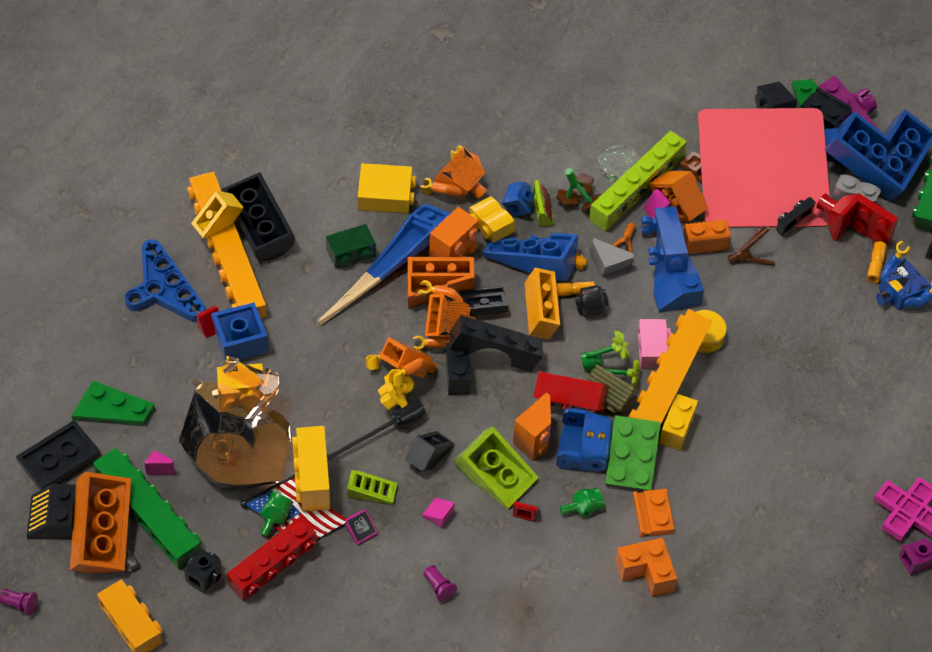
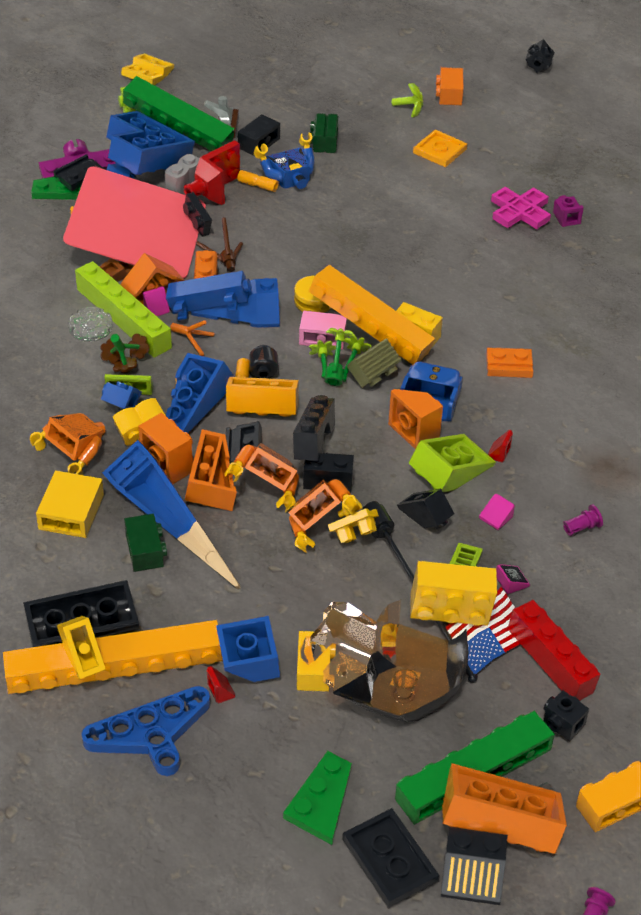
camera: 80 degrees left, 10 degrees down
dark pink slope [145,450,175,475] -> none
green piece [260,491,294,537] -> none
red brick [533,371,609,414] -> none
green piece [559,487,605,517] -> none
light grey slope [589,238,634,276] -> none
bright green plate [605,415,661,491] -> none
orange brick [615,538,677,597] -> none
black brick [755,81,797,109] -> none

